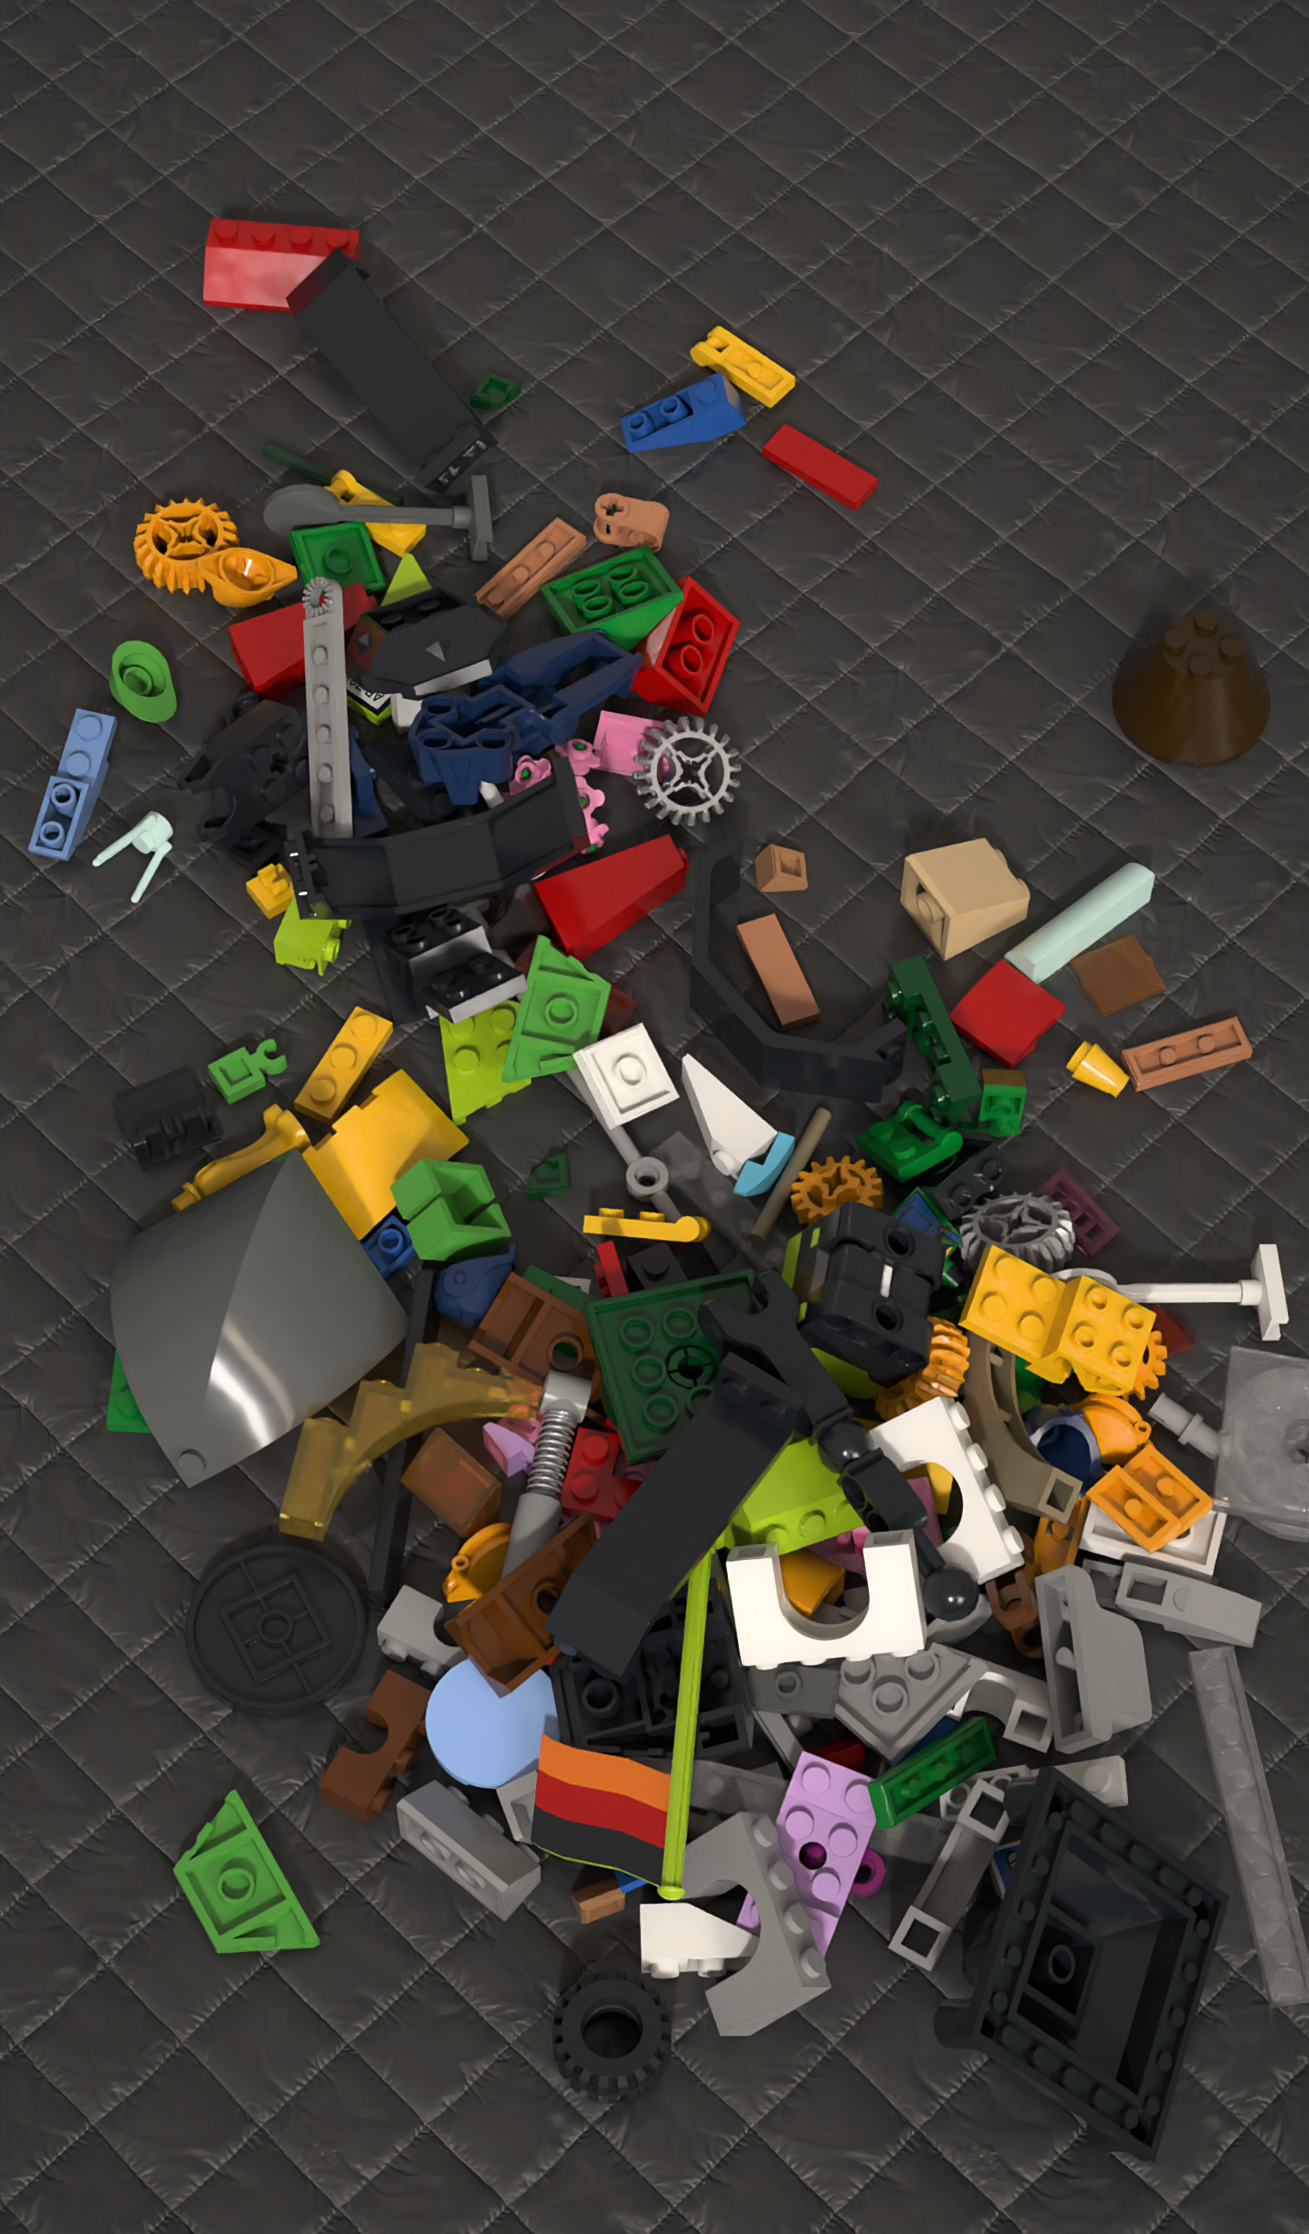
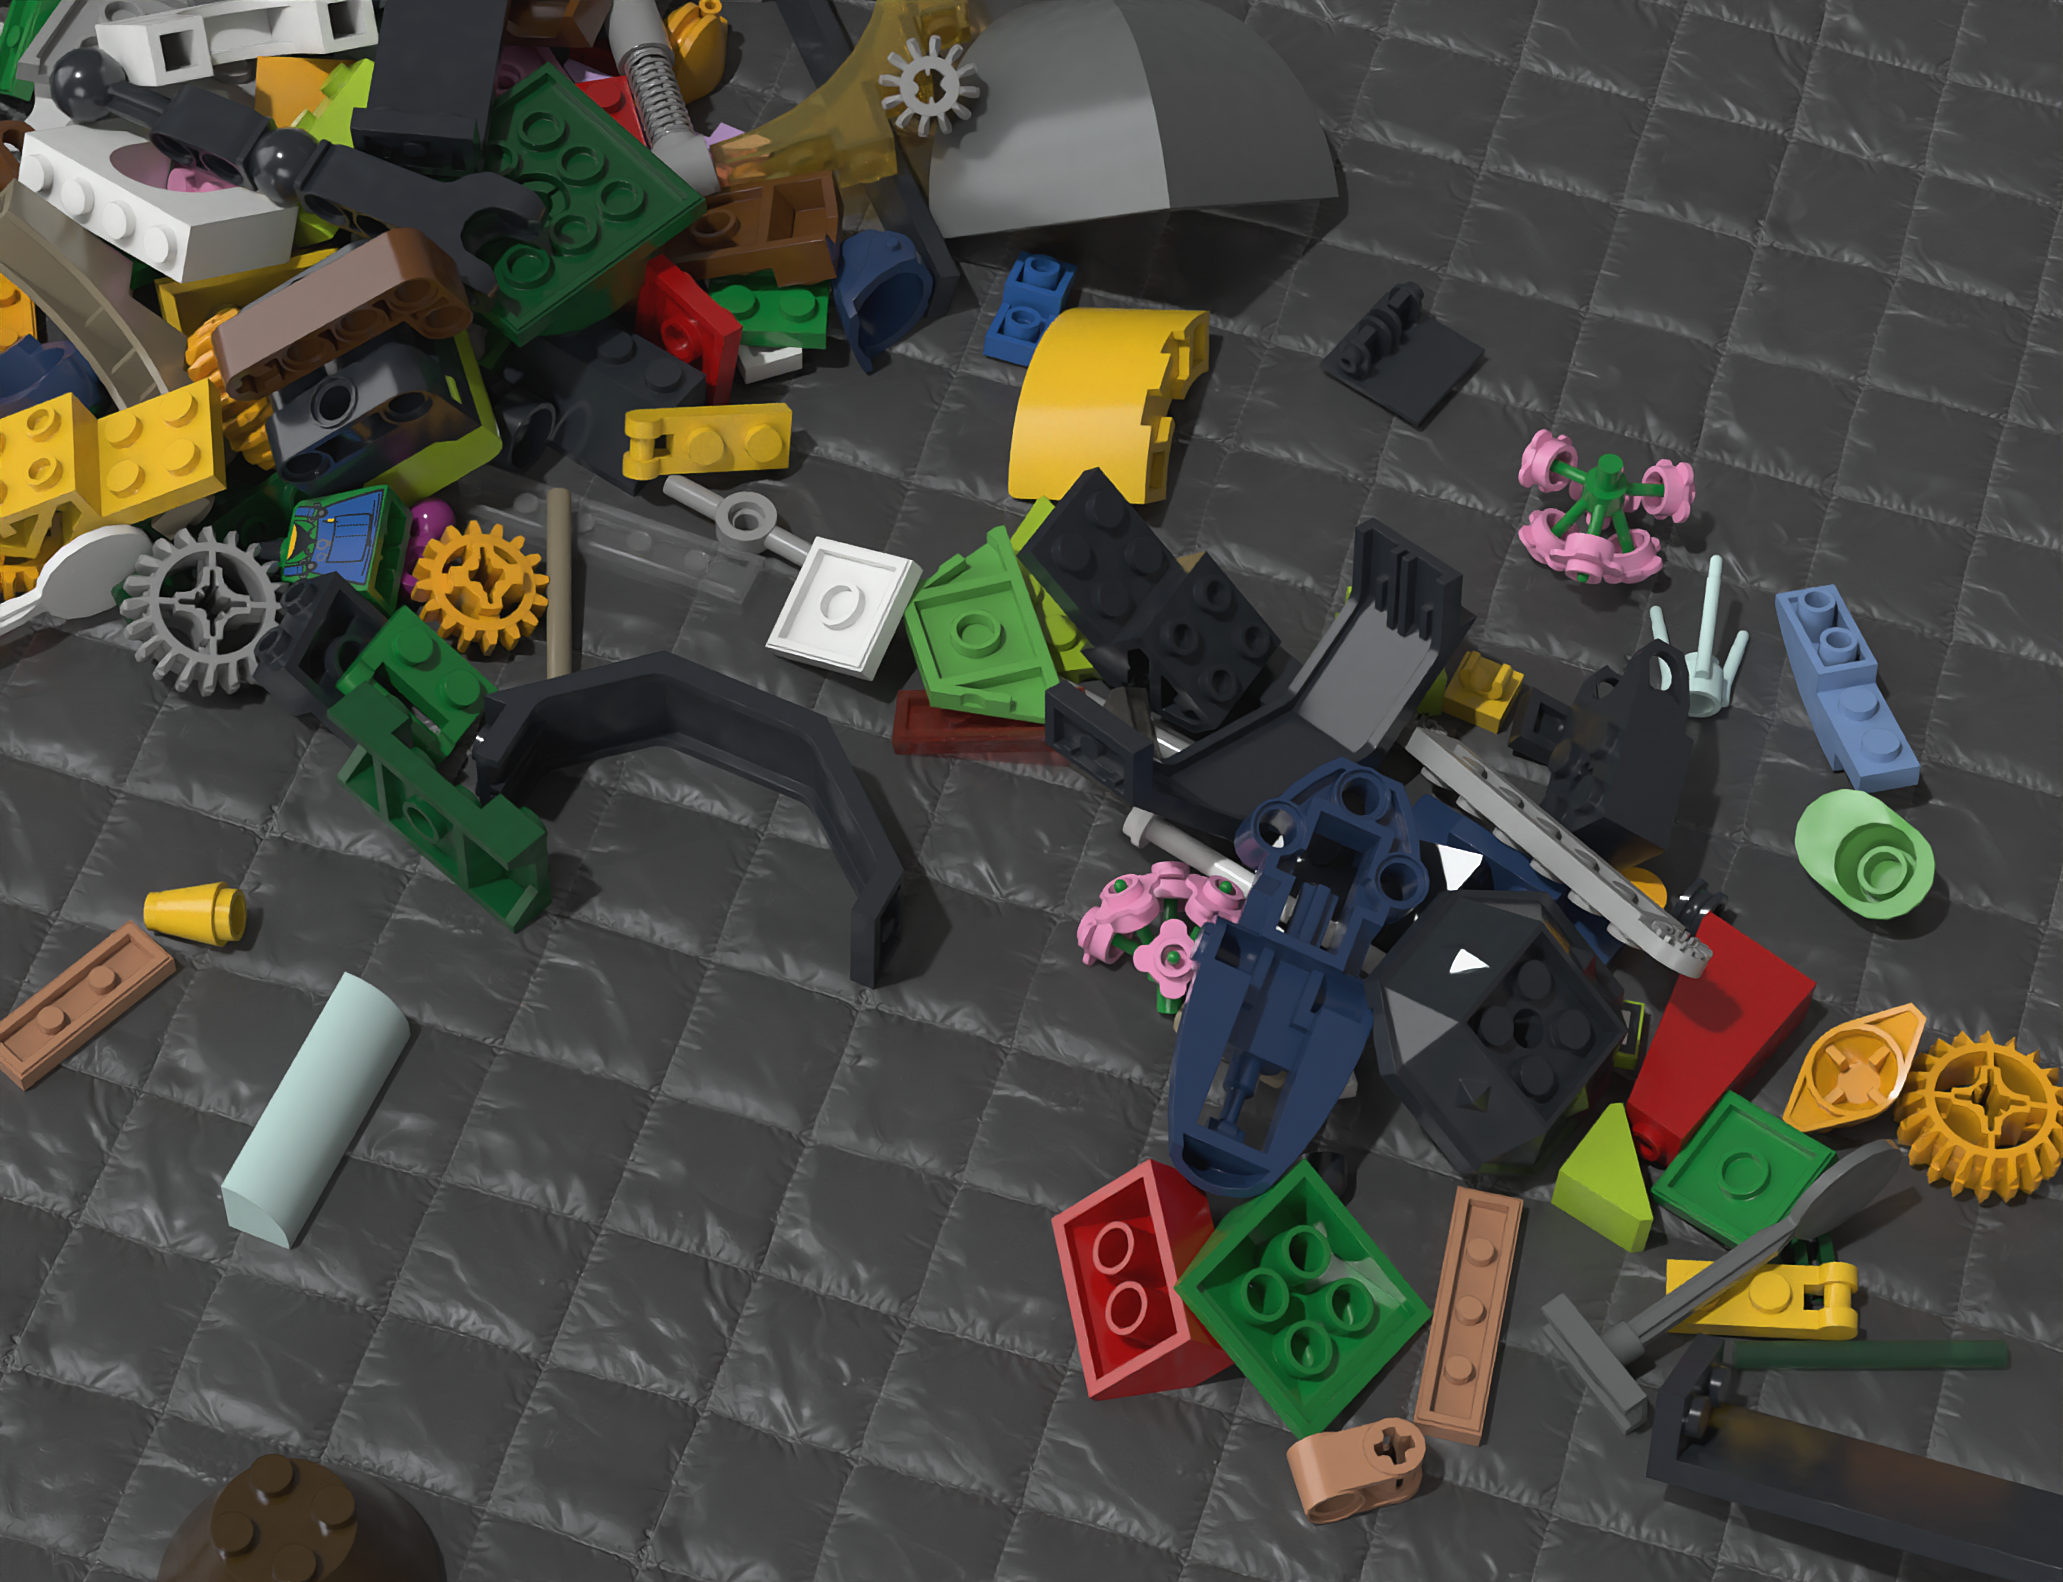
camera: 150 degrees right, 5 degrees down
yellow piece [170,1103,312,1212] -> none
bright green plate [207,1039,288,1105] -> none
yellow plate [294,1006,393,1127] -> none
bright green piece [390,1158,512,1262] -> none
clear orange slope [400,1427,502,1538] -> none
dark green tile [527,1152,570,1200] -> none
red slope [534,834,689,962] -> none
bright pink hinge [592,711,679,782] -> none
light grey gear [632,716,741,826] -> none
white slope [682,1054,778,1181] -> none
medium azure slope [733,1132,795,1197] -> none
nougat tile [736,913,821,1032] -> none
medium nougat slope [755,844,808,892] -> none
tan slope [900,838,1030,961] -> none
red slope [949,959,1066,1070] -> none
green slope [977,1068,1026,1137] -> none
clear pink slope [1034,1167,1121,1258] -> none
clear orange piece [1070,934,1166,1017] -> none
none -> reddish brown beam [211,227,473,401]
none -> light grey gear [879,35,980,137]
none -> bright pink plant [1518,429,1695,584]

